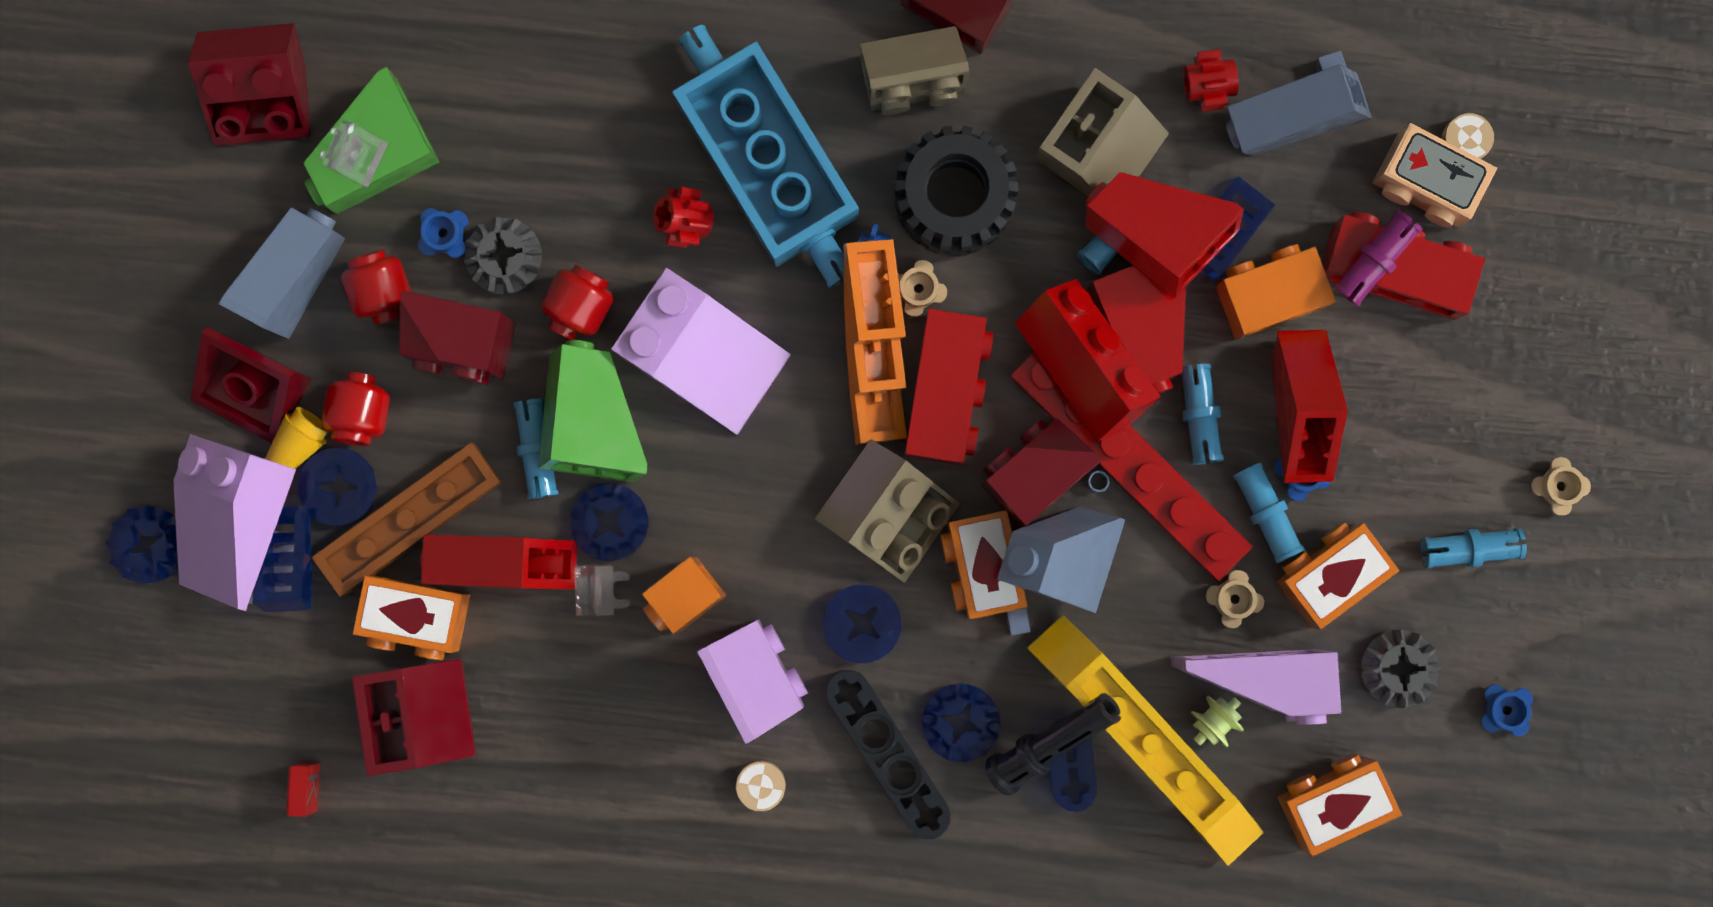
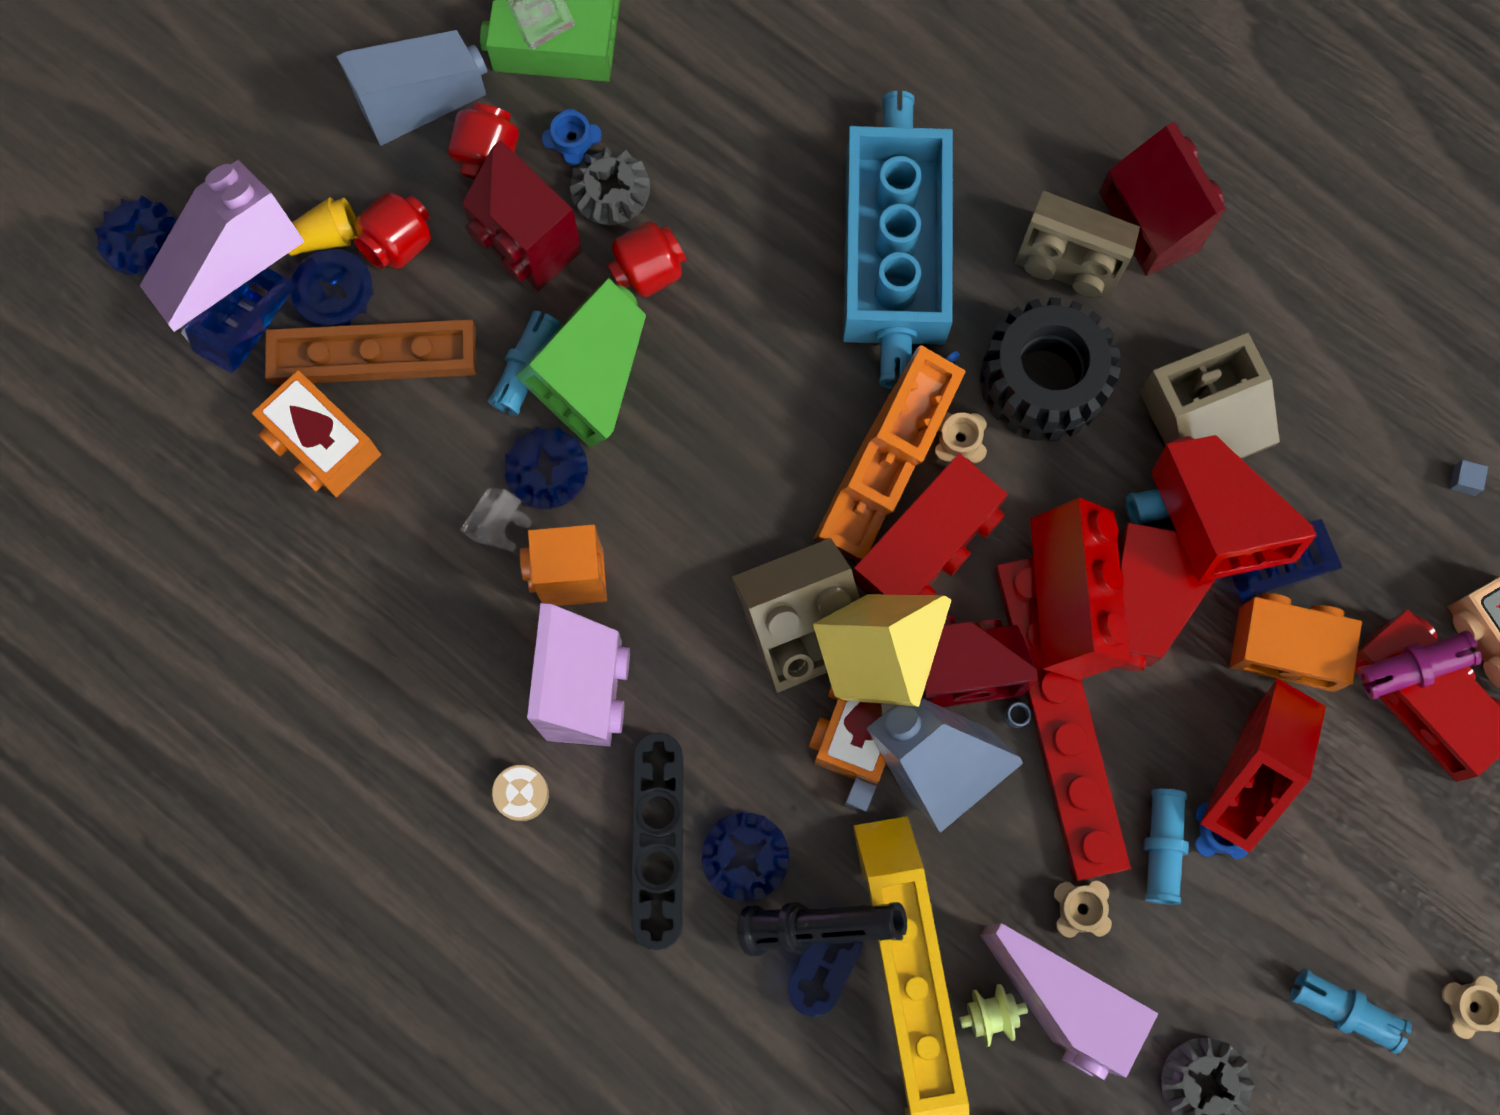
camera: 35 degrees right, 10 degrees down
dark red slope [190,327,312,443] -> none
red tile [286,762,320,817] -> none
dark red slope [352,658,477,776] -> none
red slope [420,535,578,589] -> none
lavender slope [611,268,791,435] -> none
red gear [653,186,714,248] -> none
clear blue gear [823,585,901,663] -> none
dark azure pin [1181,364,1224,465] -> none
red gear [1183,49,1239,112] -> none
sand blue slope [1226,64,1372,156] -> none
brick [1275,522,1400,630] -> none
none -> light yellow slope [813,594,951,707]

